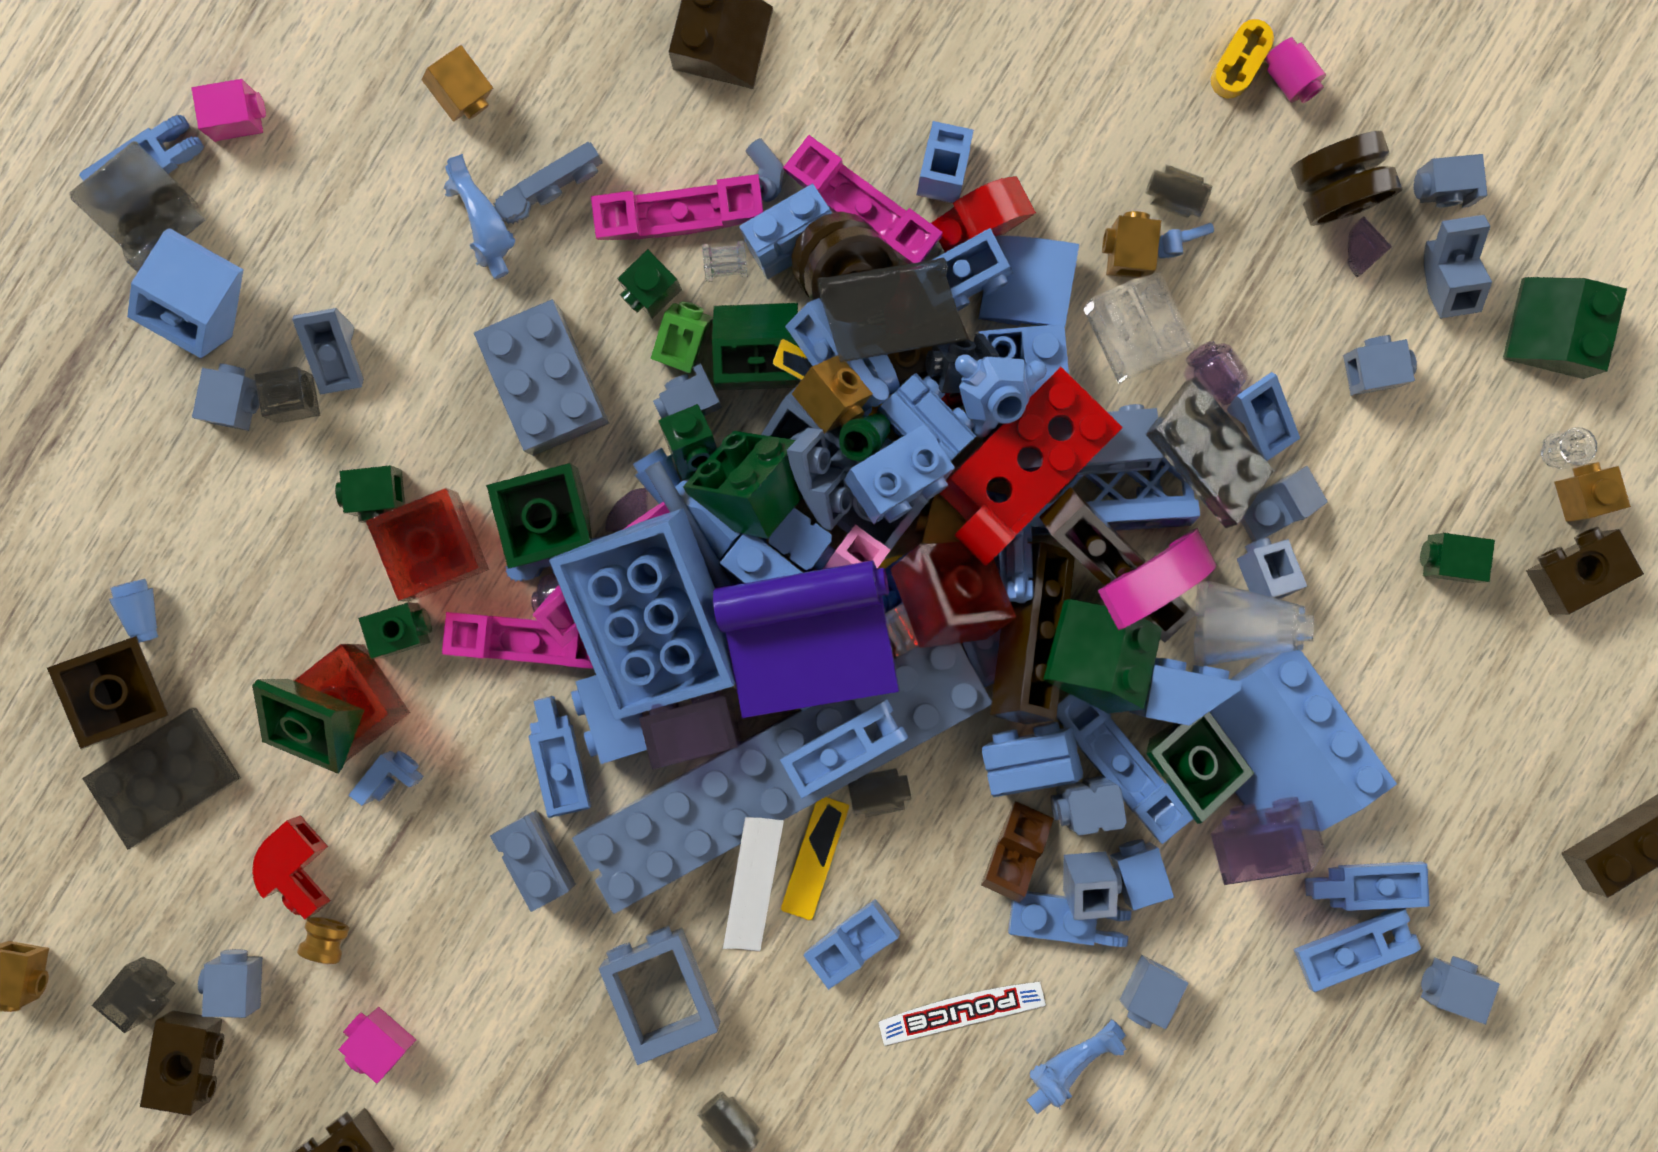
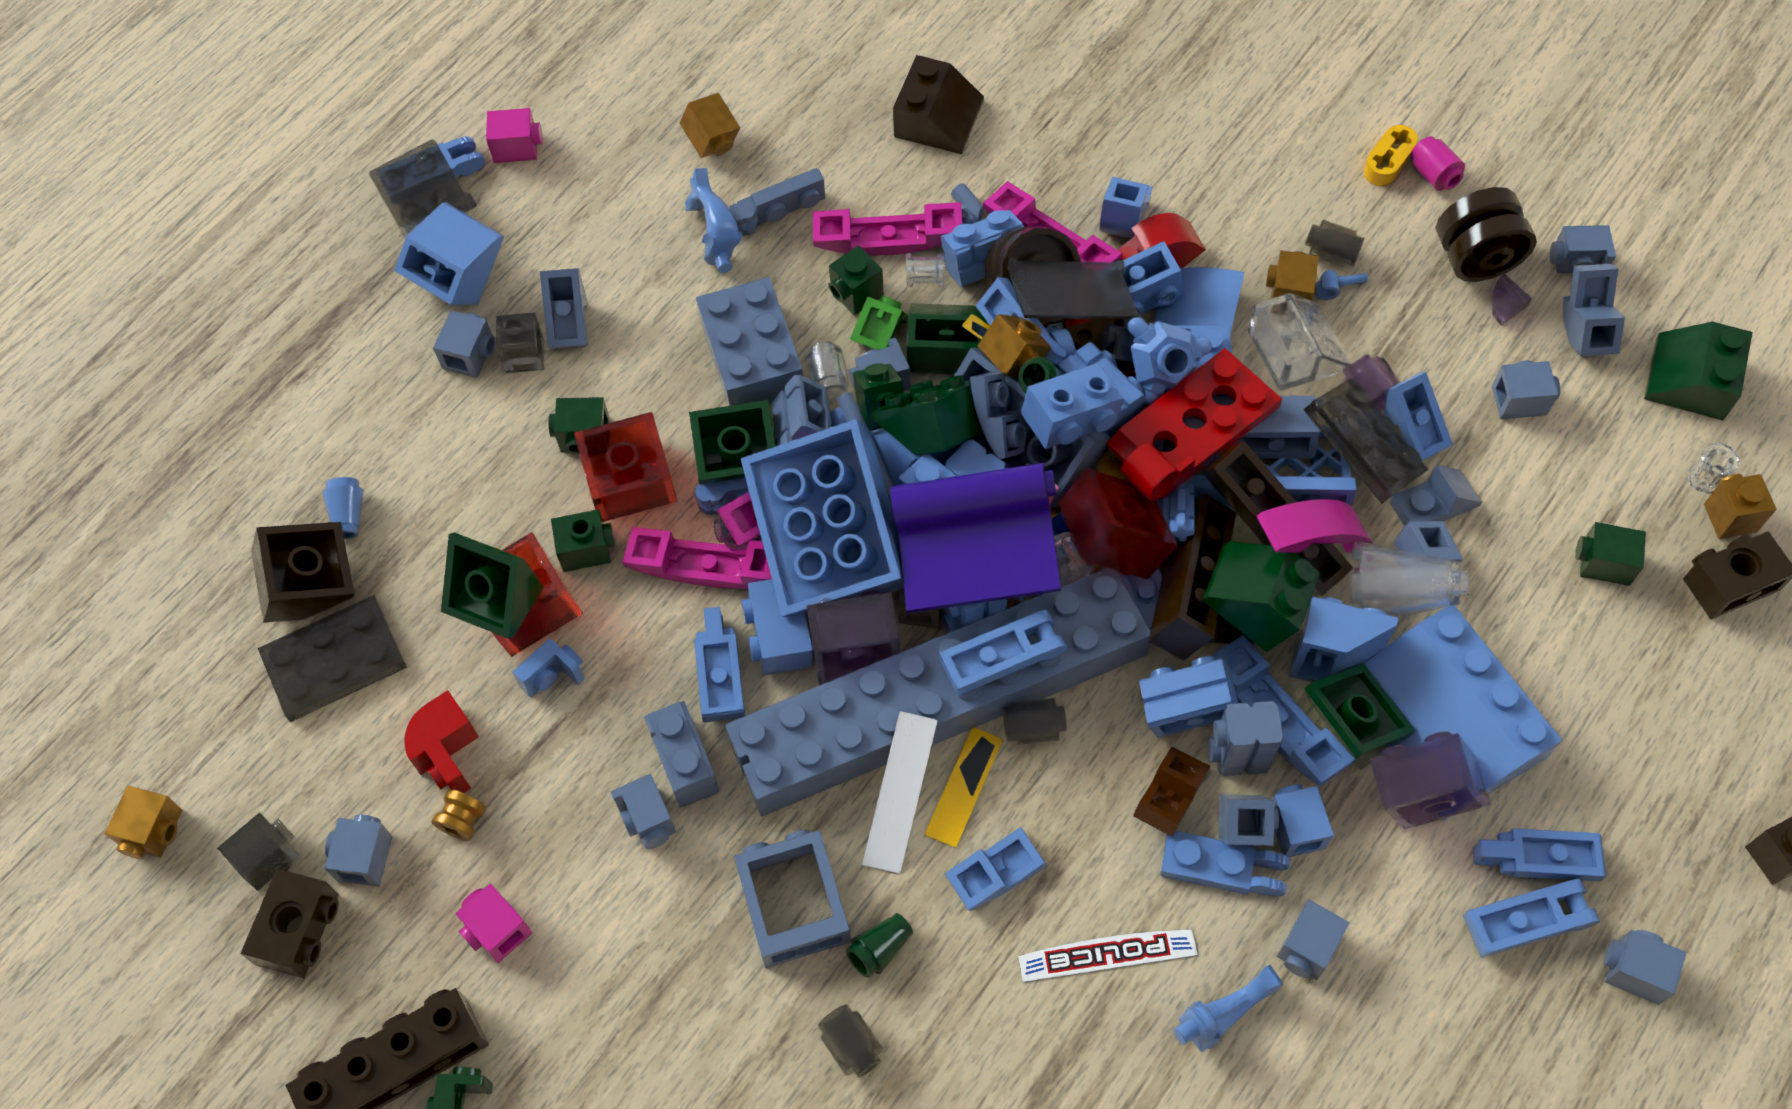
camera: 15 degrees right, 25 degrees down
none -> sand blue brick [610,774,676,849]
none -> sand blue brick [772,374,832,446]
none -> clear brick [805,341,849,402]
none -> dark green cone [846,913,913,978]

